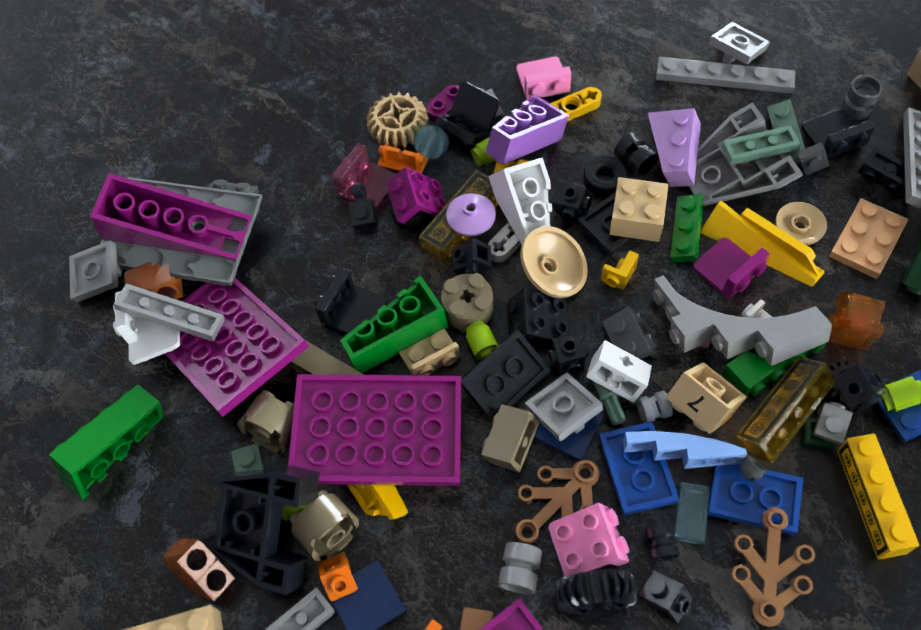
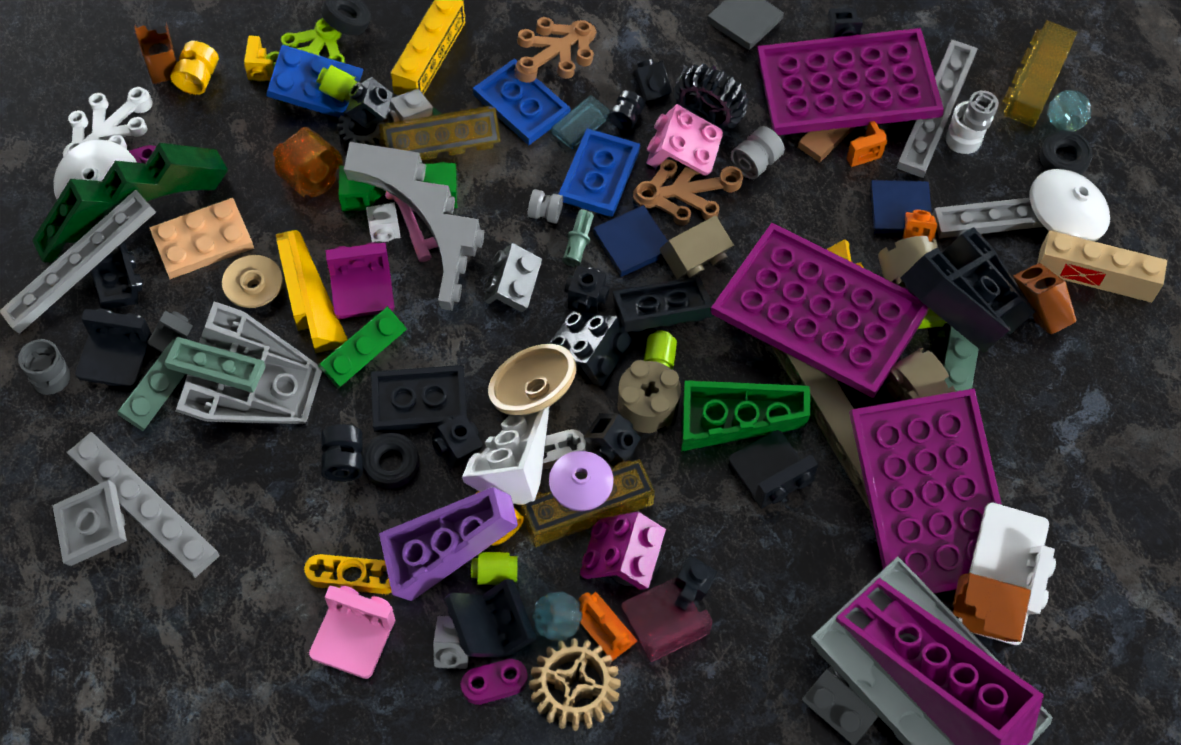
camera: 155 degrees left, 0 degrees up
green wedge [49,385,164,501] -> none
light grey hinge [69,240,122,302] -> none
light grey plate [114,283,225,342] -> none
tan bracket [399,329,460,376] -> none
light grey hinge [525,373,603,442] -> none
white brick [586,340,652,403] -> none
yellow bracket [601,251,639,290] -> none
tan brick [609,177,668,242] -> none
light blue slope [623,431,747,469] -> none
lavender wedge [648,108,701,187] -> none
tan brick [666,362,747,434] -> none
dark grey hinge [740,456,767,482] -> none

